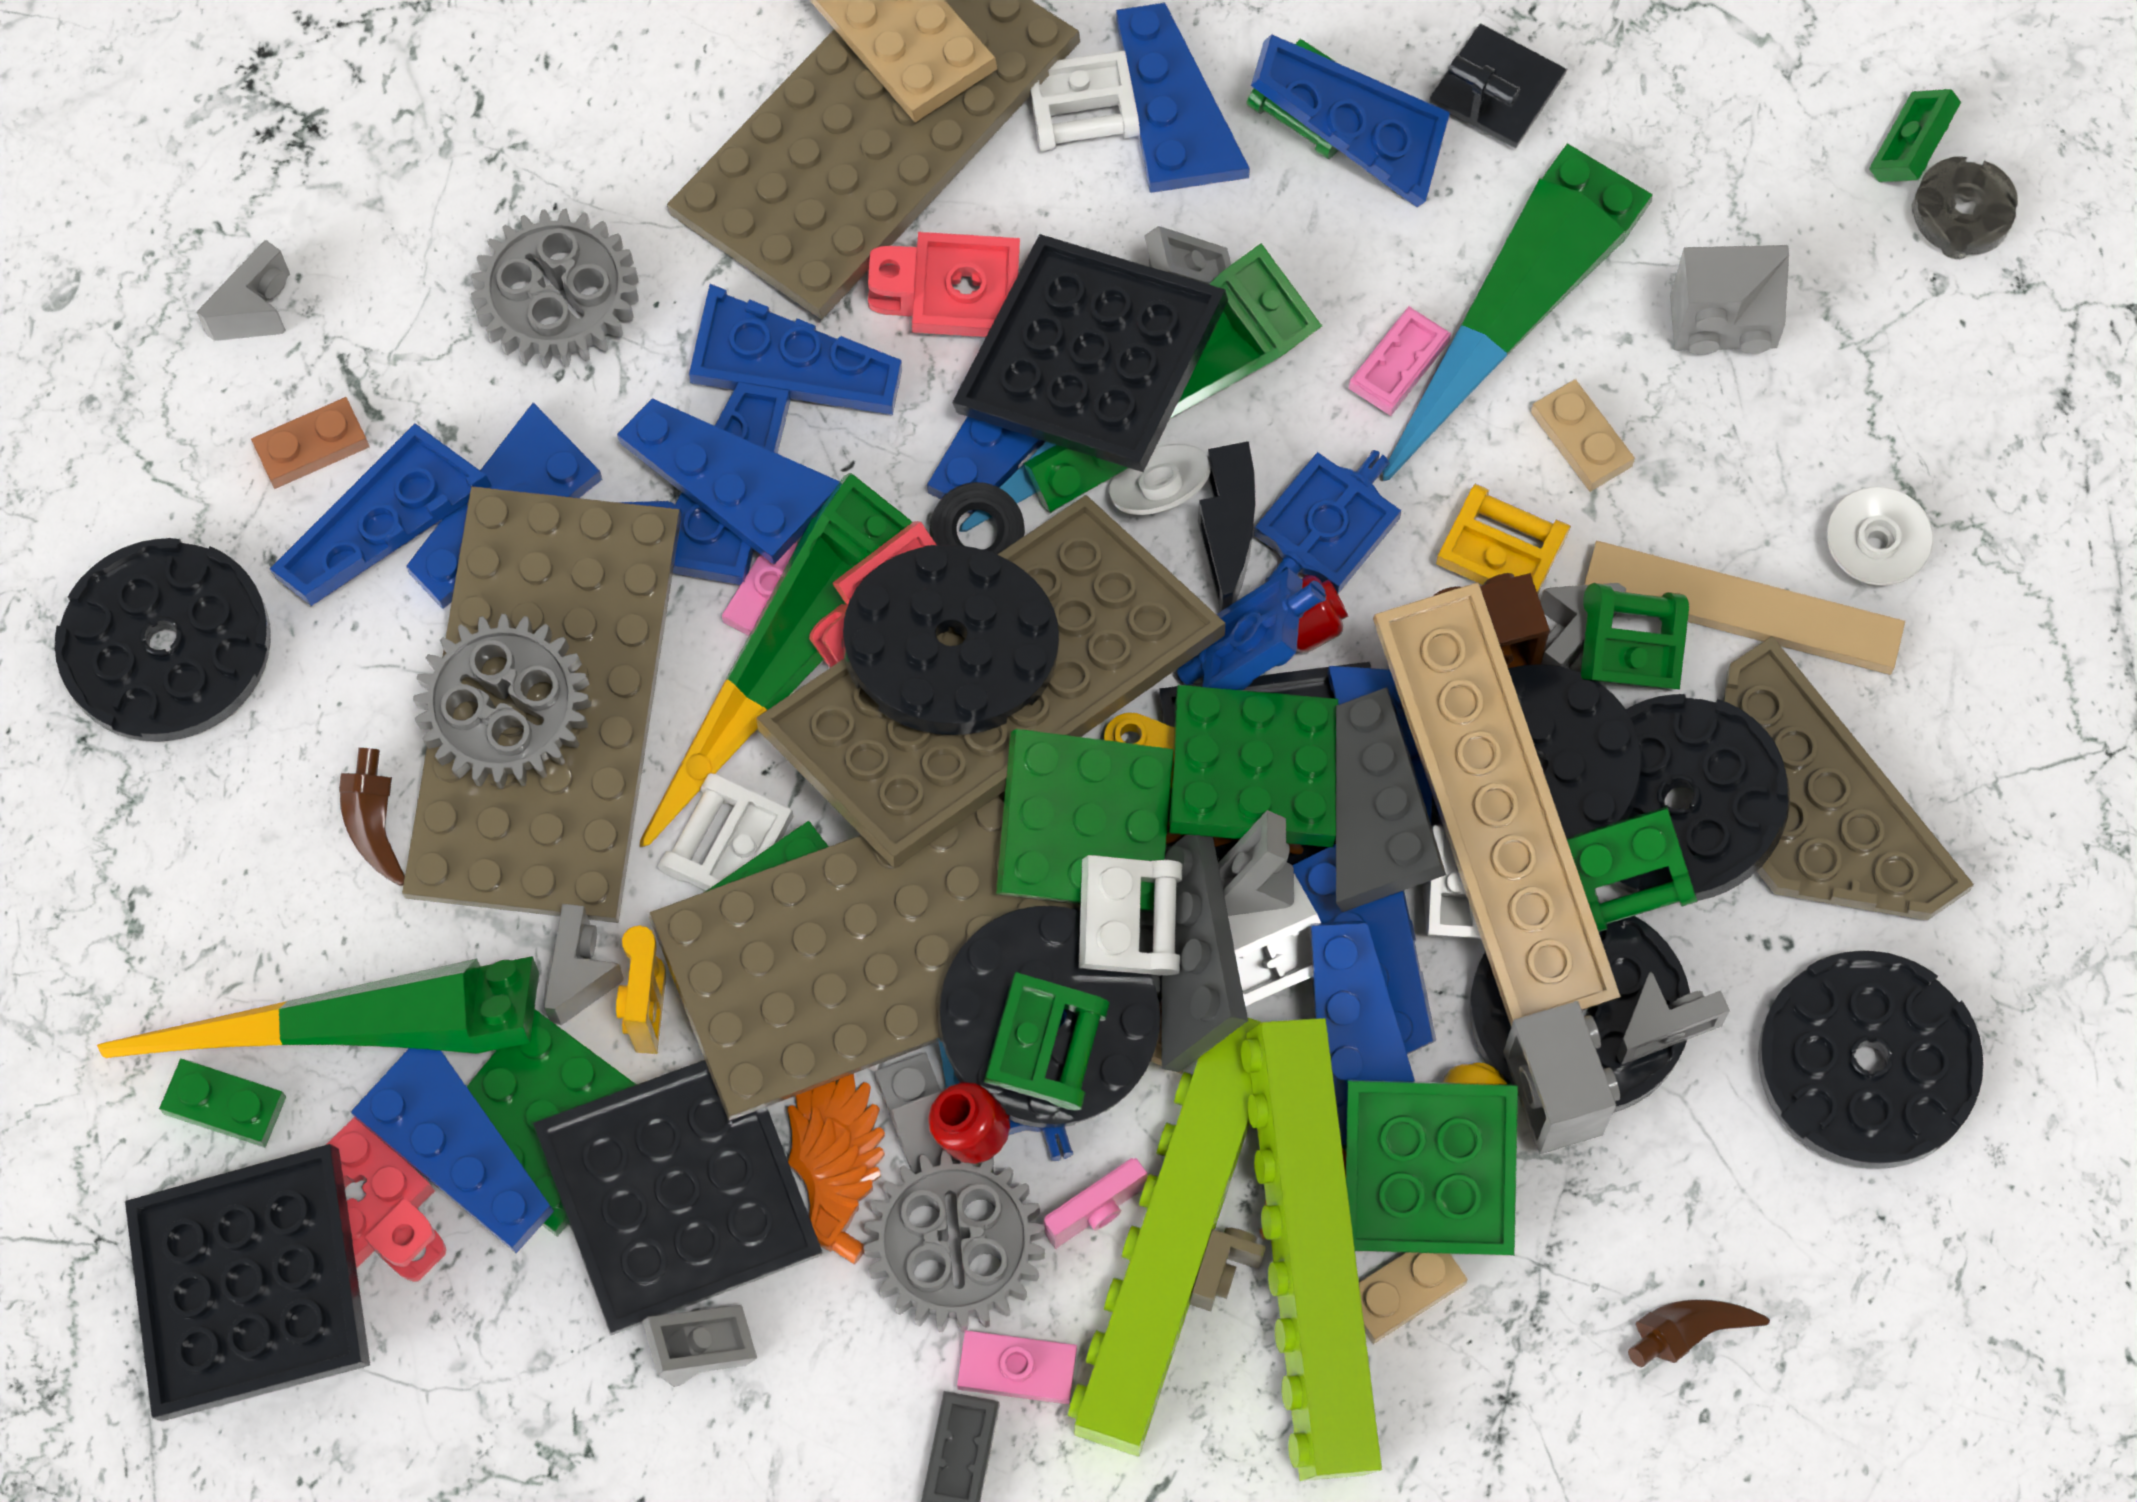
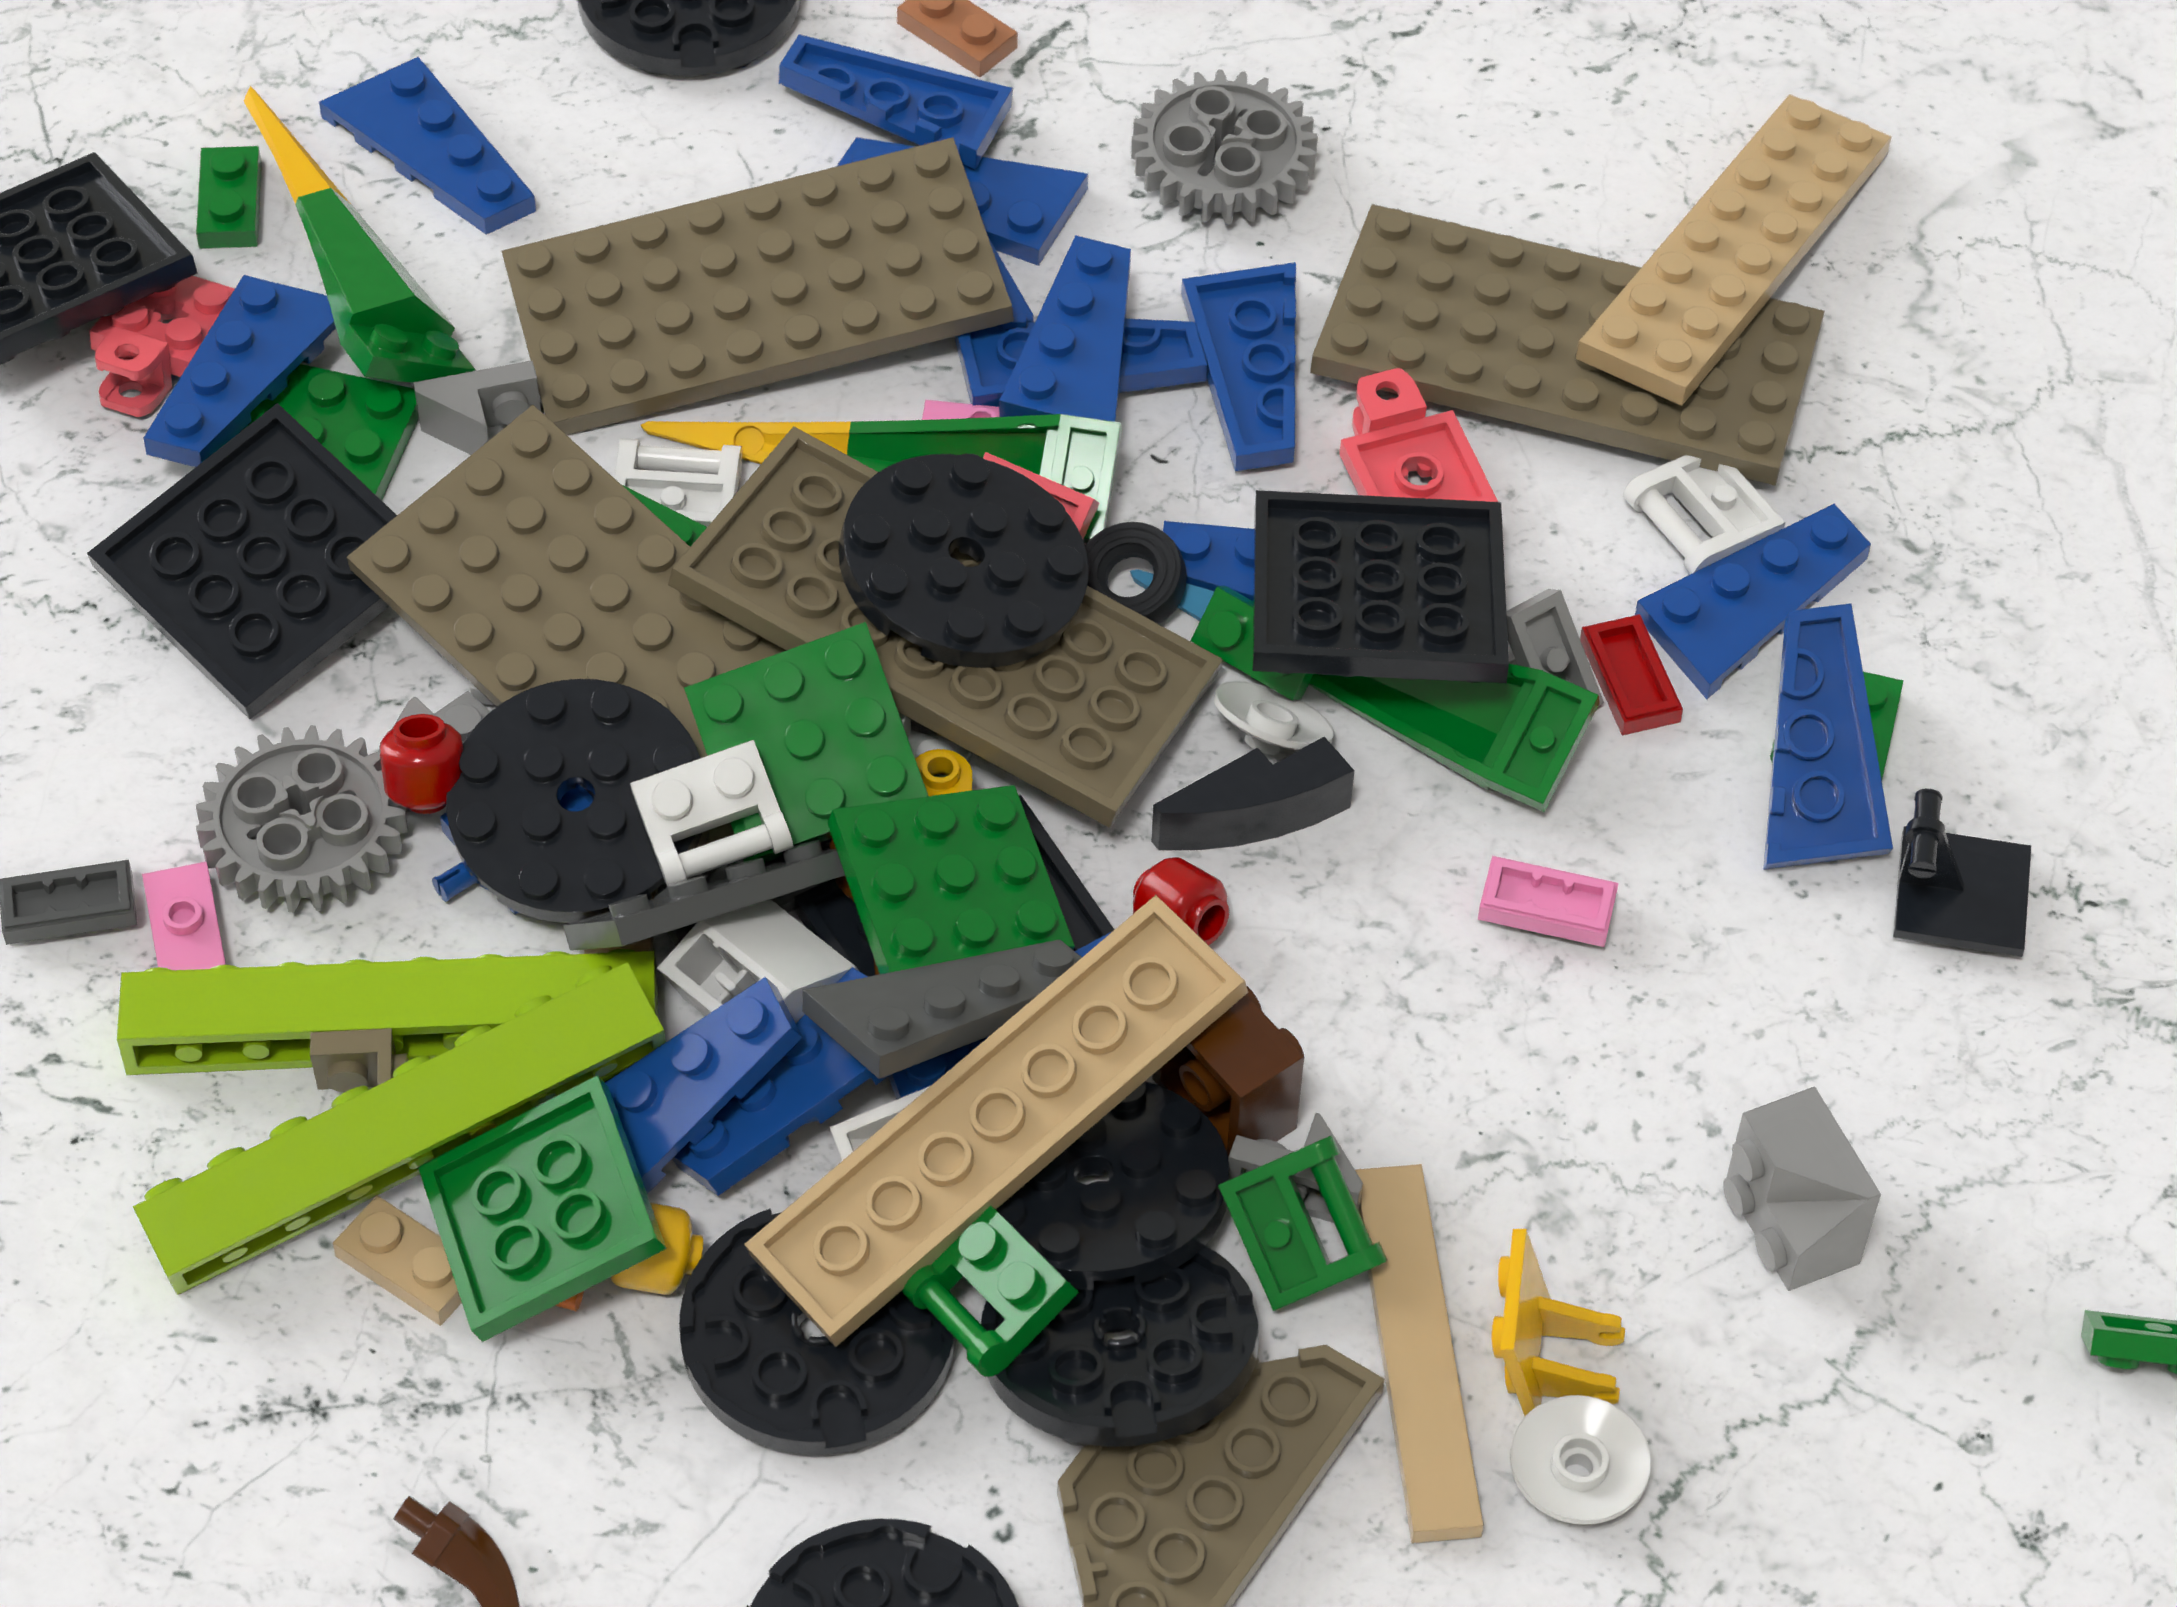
camera: 65 degrees right, 15 degrees down
reddish brown bar [339,748,405,886] -> none
light grey gear [413,614,592,789] -> none
yellow plate [616,925,666,1054] -> none
light grey slope [642,1305,757,1387] -> none
orange animal [787,1074,885,1265] -> none
green plate [984,972,1110,1110] -> none
bright pink plate [1044,1158,1147,1249] -> none
blue plate [1177,568,1326,690] -> none
light grey slope [1218,810,1294,916] -> none
blue plate [1254,450,1402,594] -> none
green plate [1383,143,1653,481] -> none
yellow plate [1436,483,1571,594] -> none
light grey slope [1503,1001,1620,1154] -> none
tan plate [1531,379,1635,492] -> none
light grey slope [1617,972,1730,1065] -> none
clear smoke plate [1911,156,2018,260] -> none
none -> blue wing [319,57,536,235]
none -> yellow plate [1492,1229,1625,1416]
none -> red tile [1580,614,1683,736]

